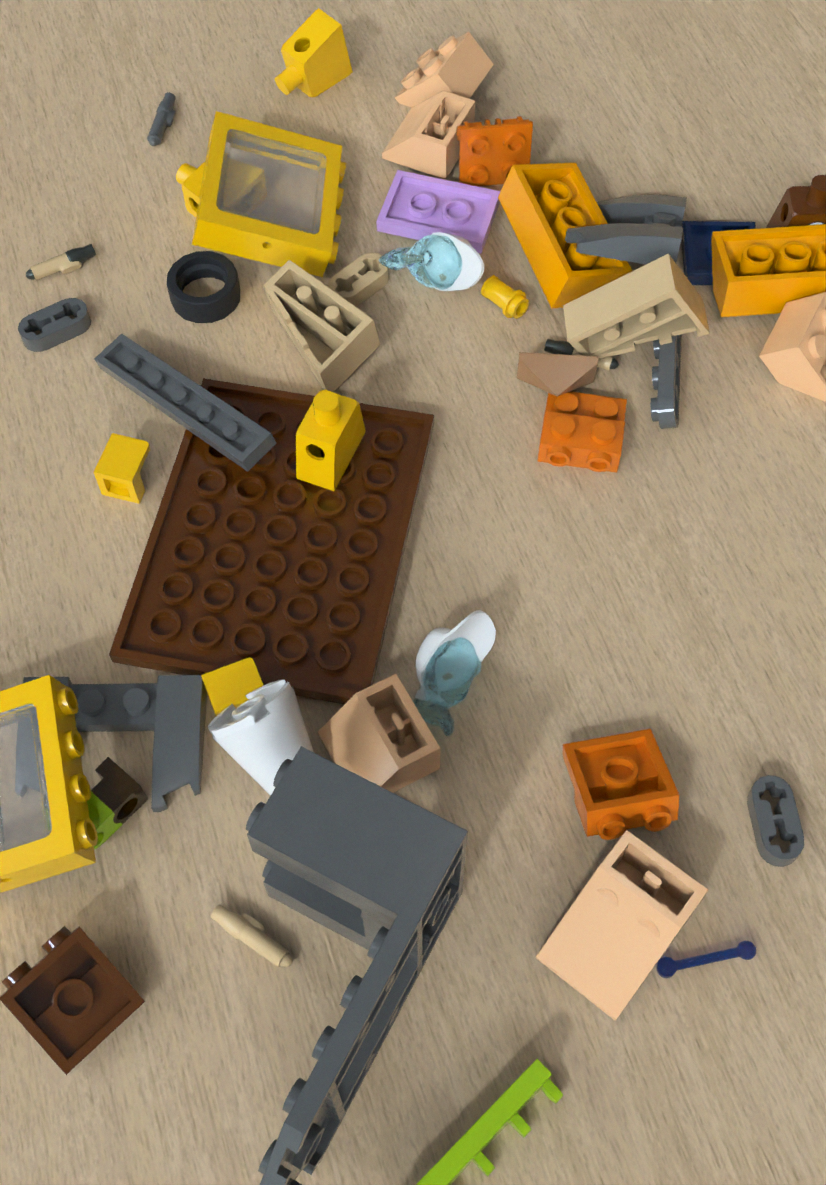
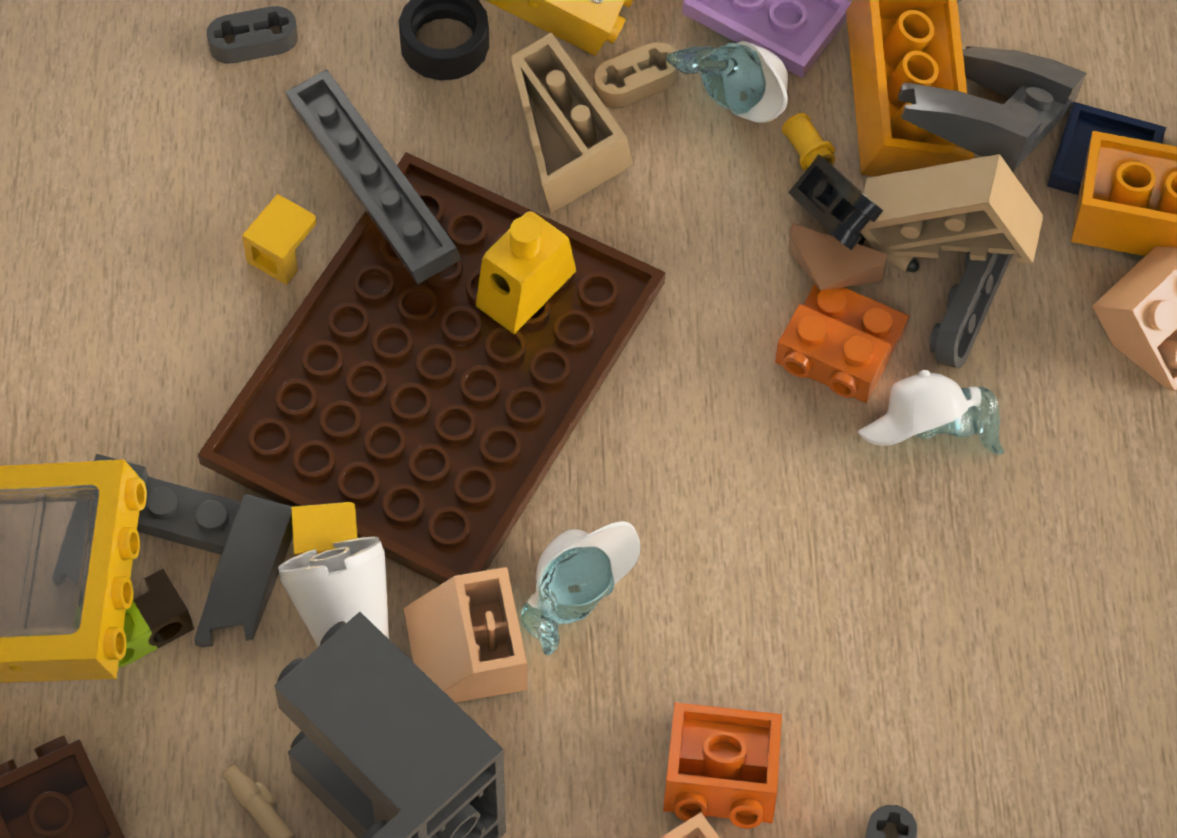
camera: 15 degrees right, 0 degrees up
none -> black plate [788,155,884,250]
none -> white hair [858,370,1004,455]

